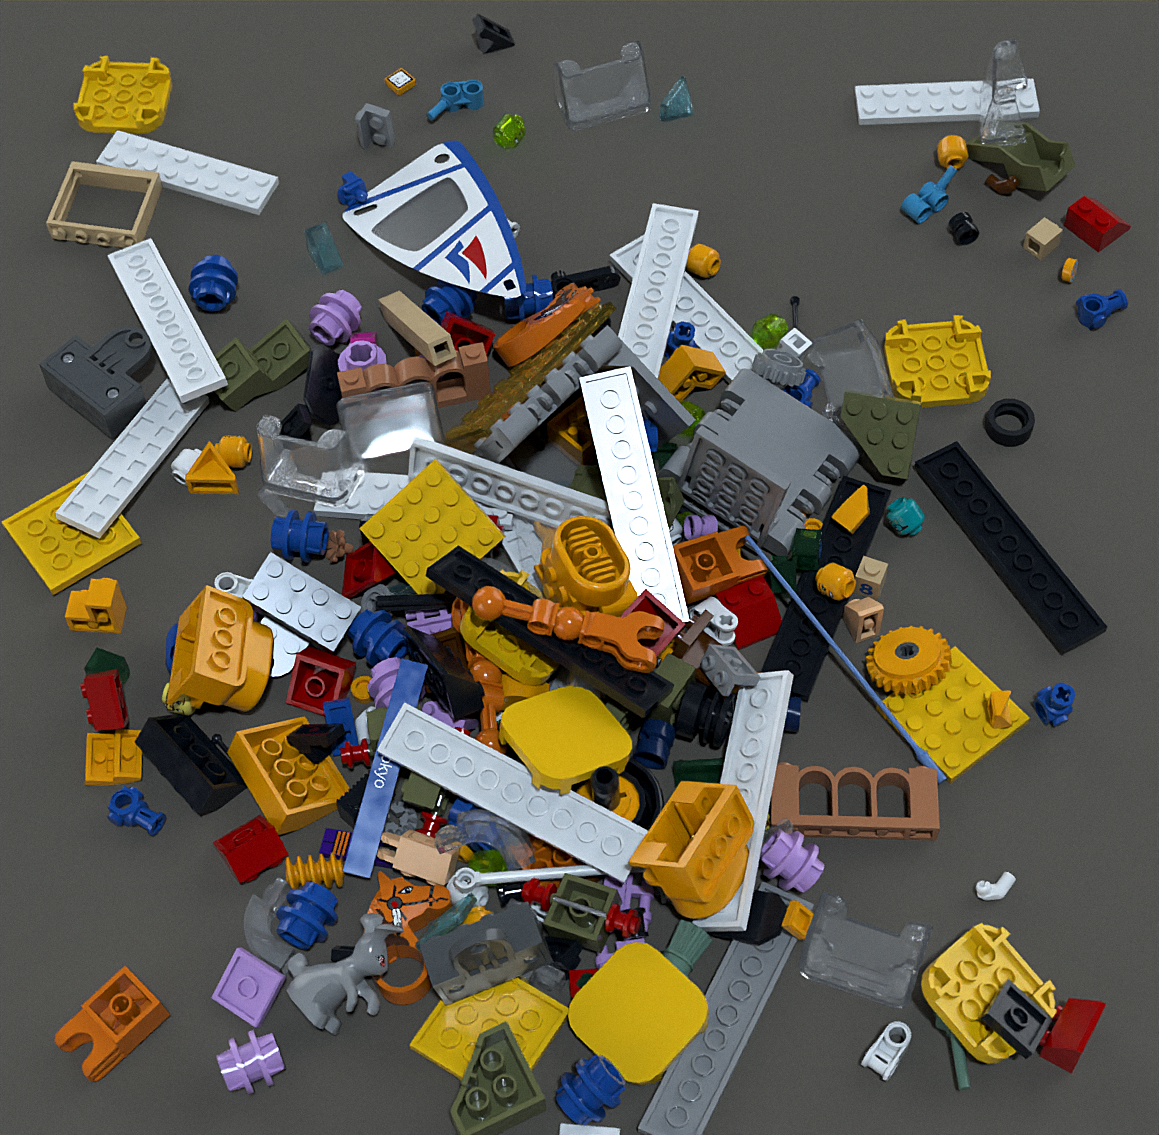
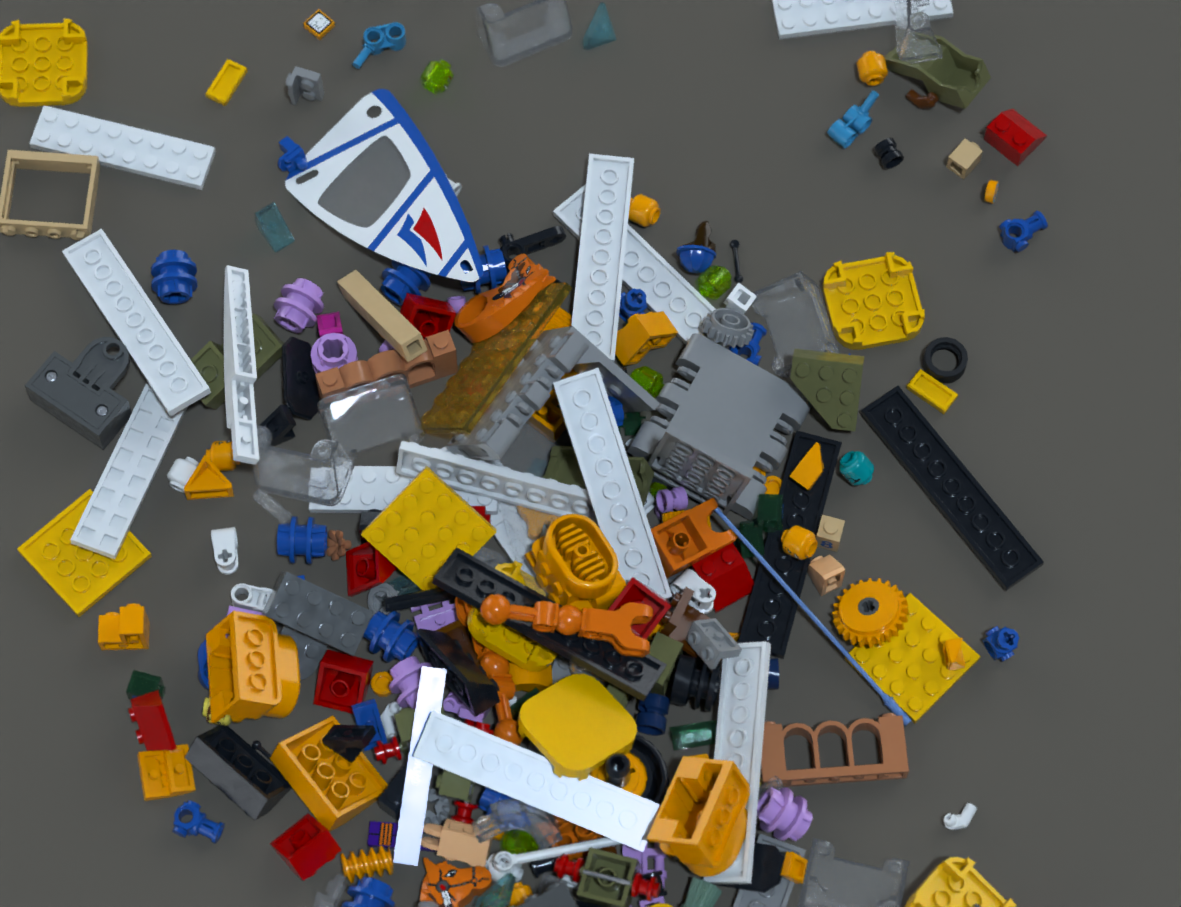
camera: 10 degrees left, 10 degrees up
none -> yellow tile [205,59,248,106]
none -> white piece [211,527,239,575]
none -> white slope [224,265,259,465]
none -> lavender hinge [447,296,466,314]
none -> blue piece [676,221,716,274]
none -> yellow tile [906,369,958,414]

